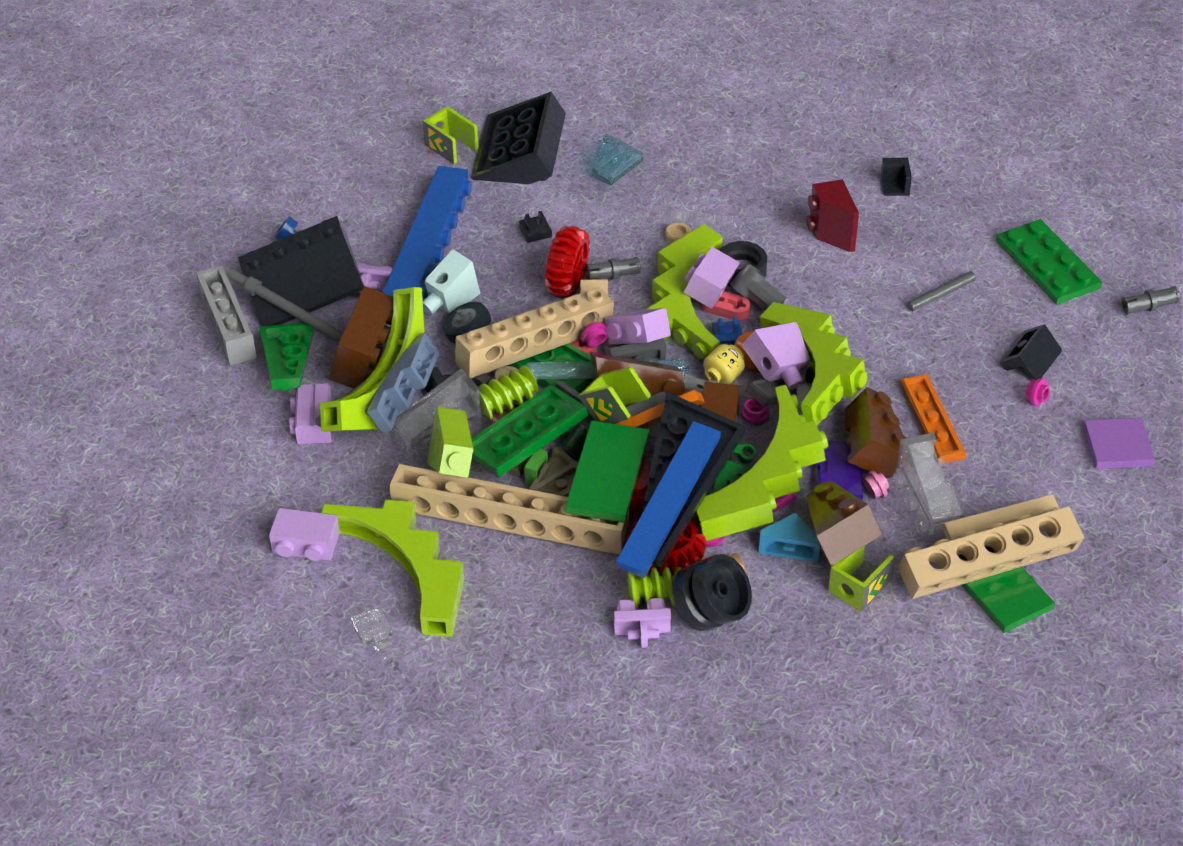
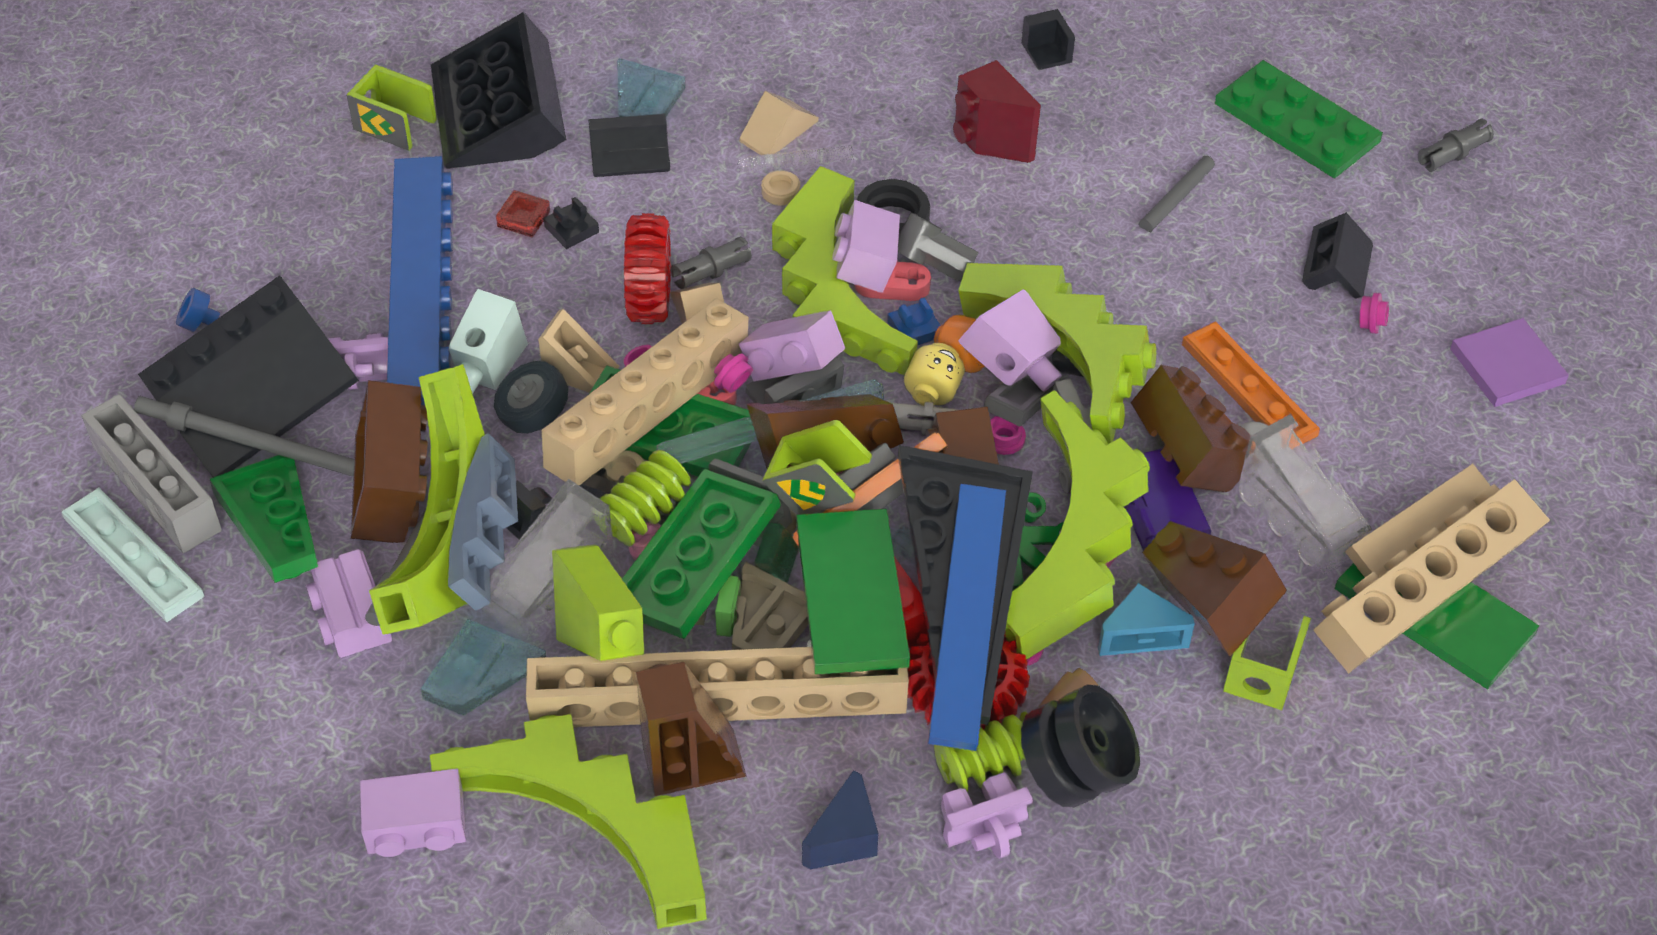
camera: 20 degrees left, 5 degrees up
bright pink plate [863,470,889,499] -> none
none -> light aqua tile [62,488,204,622]
none -> clear light blue wing [421,619,546,716]
none -> clear red plate [496,190,550,238]
none -> tan slope [538,309,620,393]
none -> black panel [588,114,670,177]
none -> reddish brown wedge [636,662,747,796]
none -> tan slope [739,91,819,160]
none -> dark blue slope [802,770,879,870]

